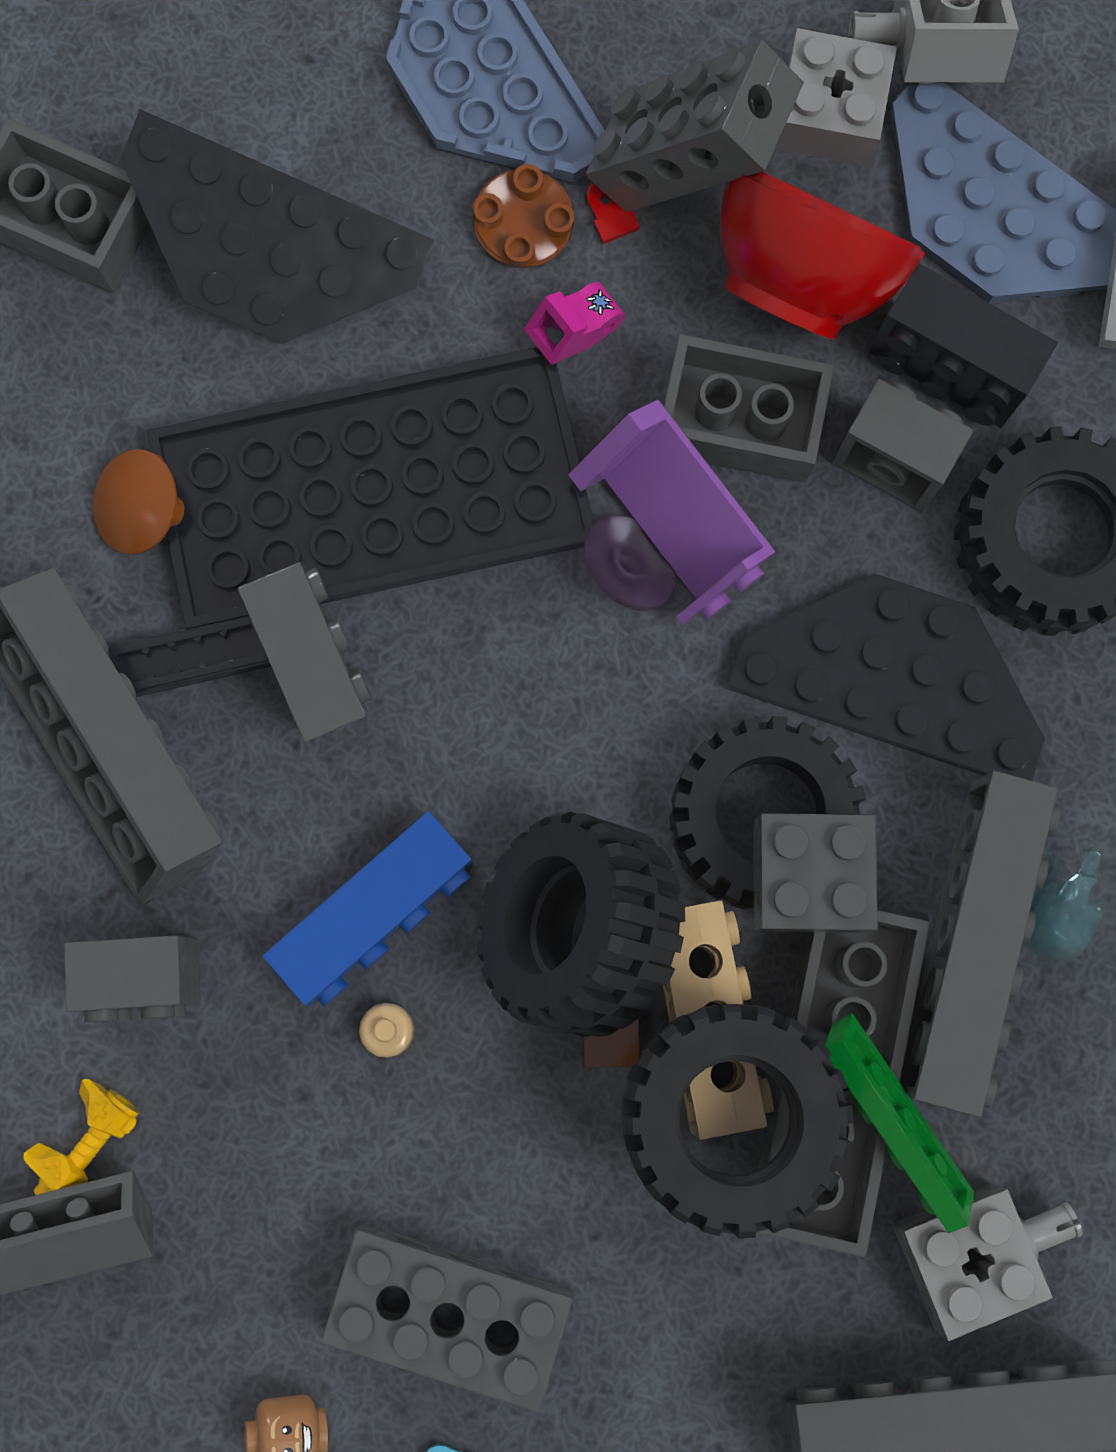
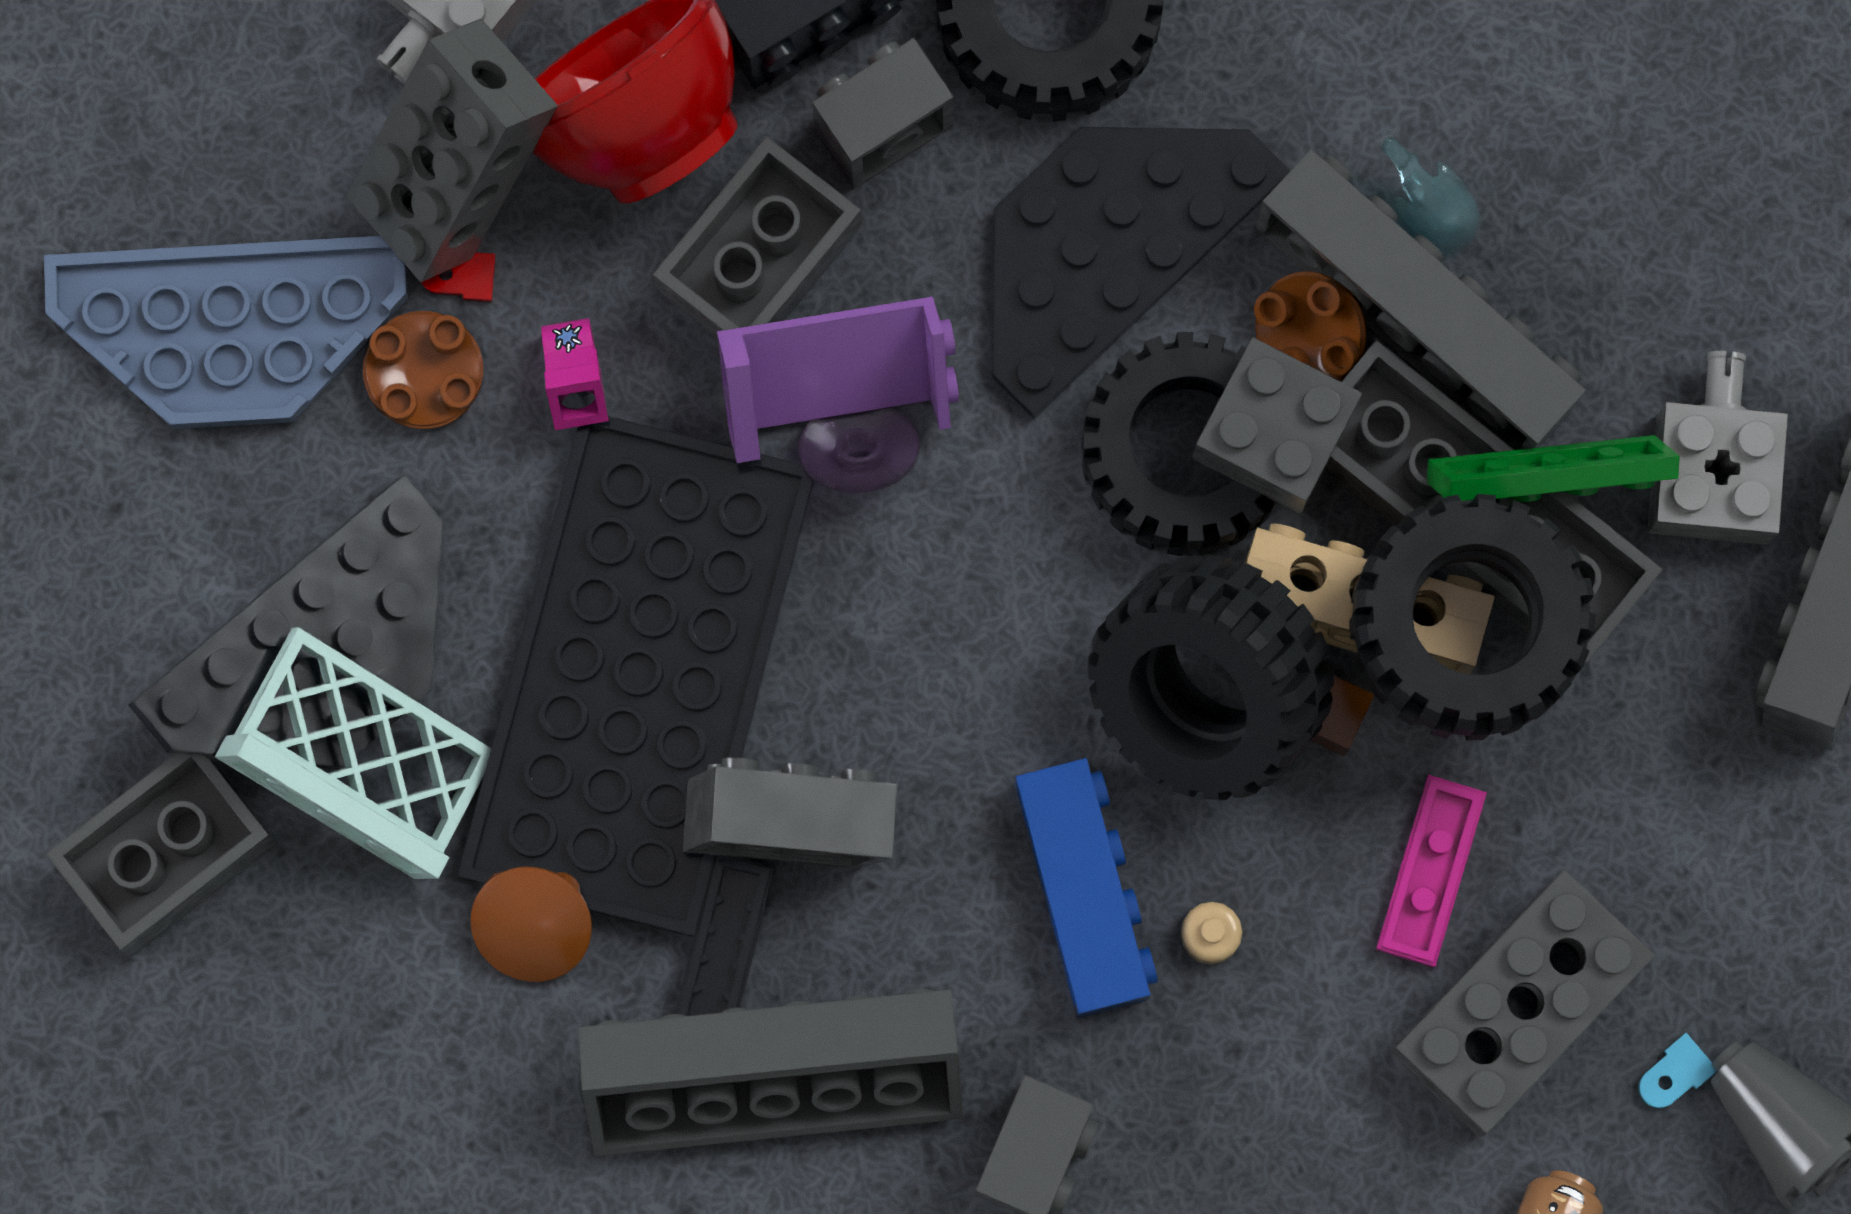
camera: 60 degrees left, 0 degrees up
none -> light aqua fence [215,627,491,879]
none -> dark orange dish [1254,271,1366,382]
none -> dark pink tile [1375,775,1487,968]

